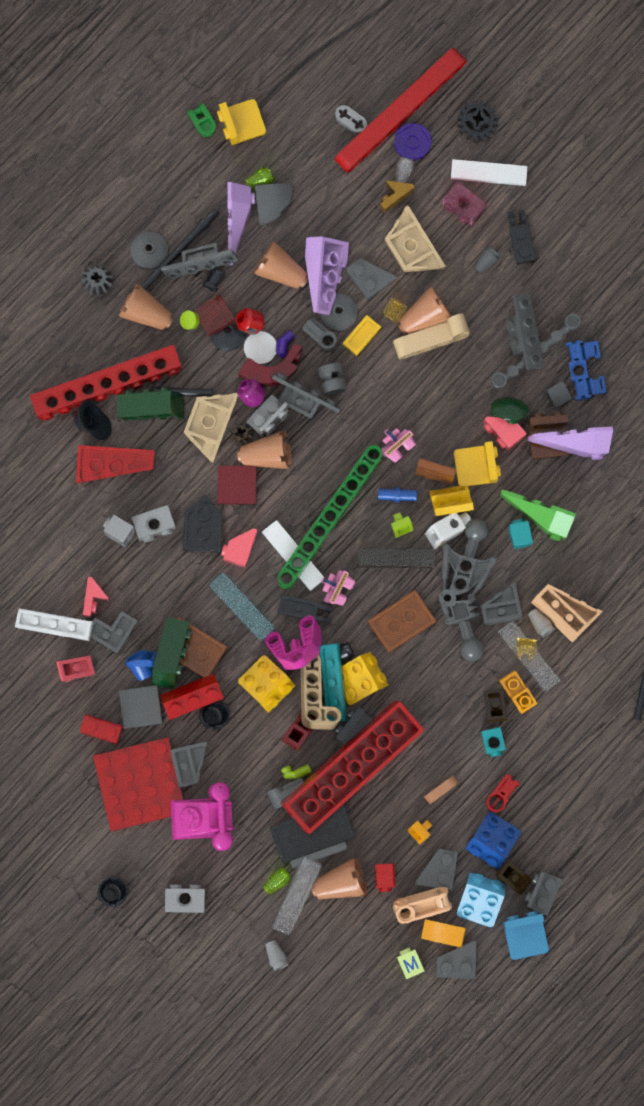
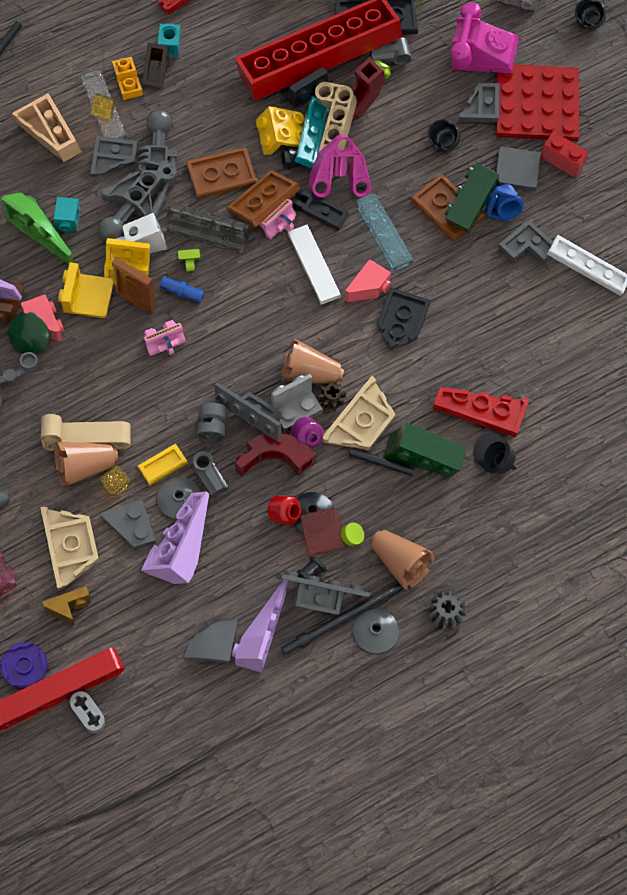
camera: 165 degrees left, 15 degrees down
red brick [30,345,182,421] -> none
coral slope [56,656,95,682] -> none
coral slope [83,577,110,618] -> none
light grey brick [103,515,136,548] -> none
light grey brick [131,505,176,543] -> none
red brick [160,674,224,720] -> none
green plate [187,103,216,137] -> none
yellow bracket [217,99,266,145] -> none
dark red tile [217,466,256,505] -> none
yellow bracket [238,656,296,713] -> none
white sticker [244,331,276,364] -> none
clear neon green cone [245,167,274,188] -> none
nougat cone [254,241,308,289] -> none
dark purple arm [275,330,295,359] -> none
green beam [278,445,382,589] -> none
clear cone [395,157,415,183] -> none
nougat beam [424,775,459,805] -> none
light grey cone [528,608,555,638] -> none
none -> dark orange tile [227,170,300,228]

